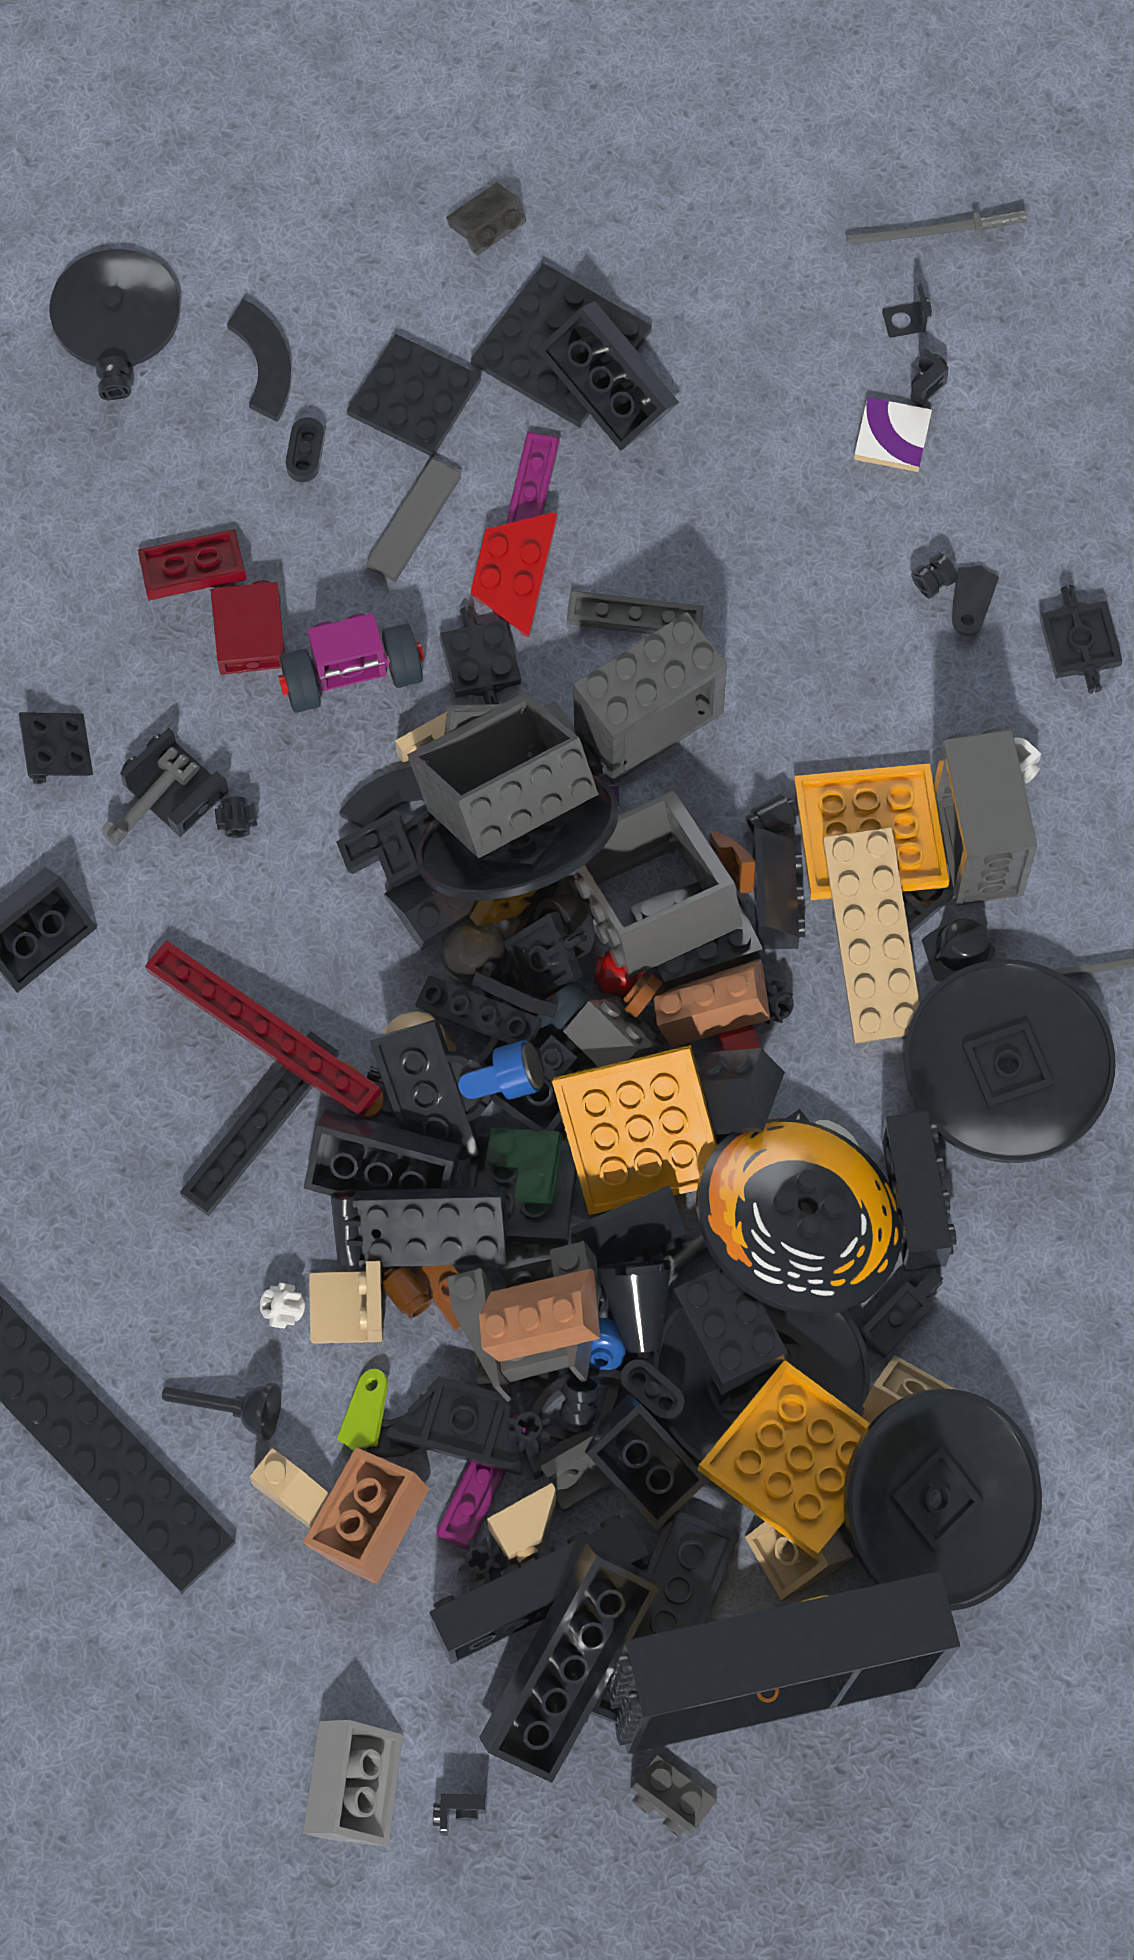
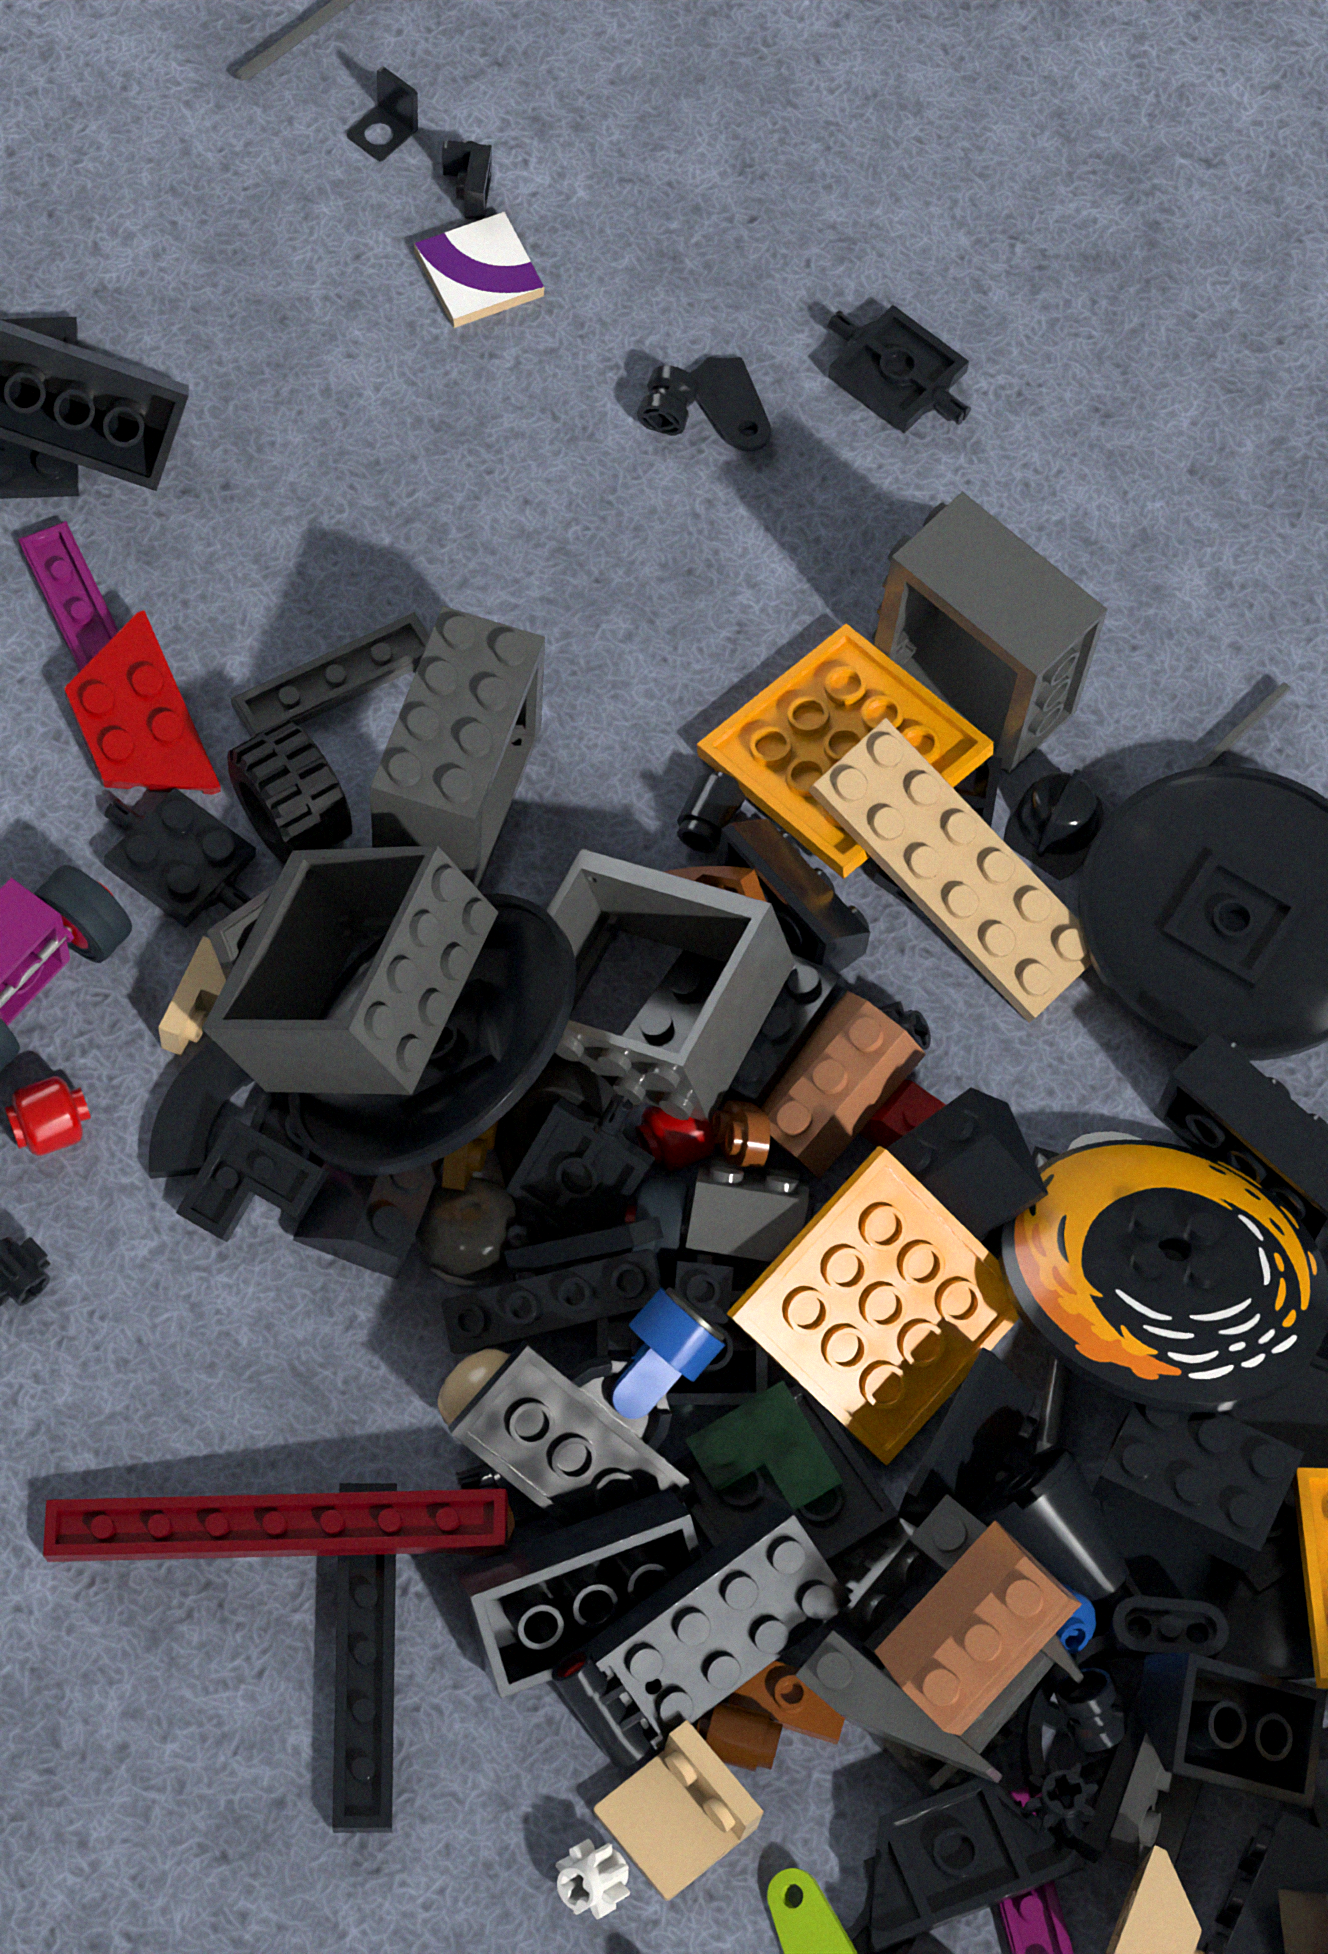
camera: 45 degrees left, 5 degrees down
none -> red head [4,1076,91,1156]
none -> black tyre [227,720,352,864]

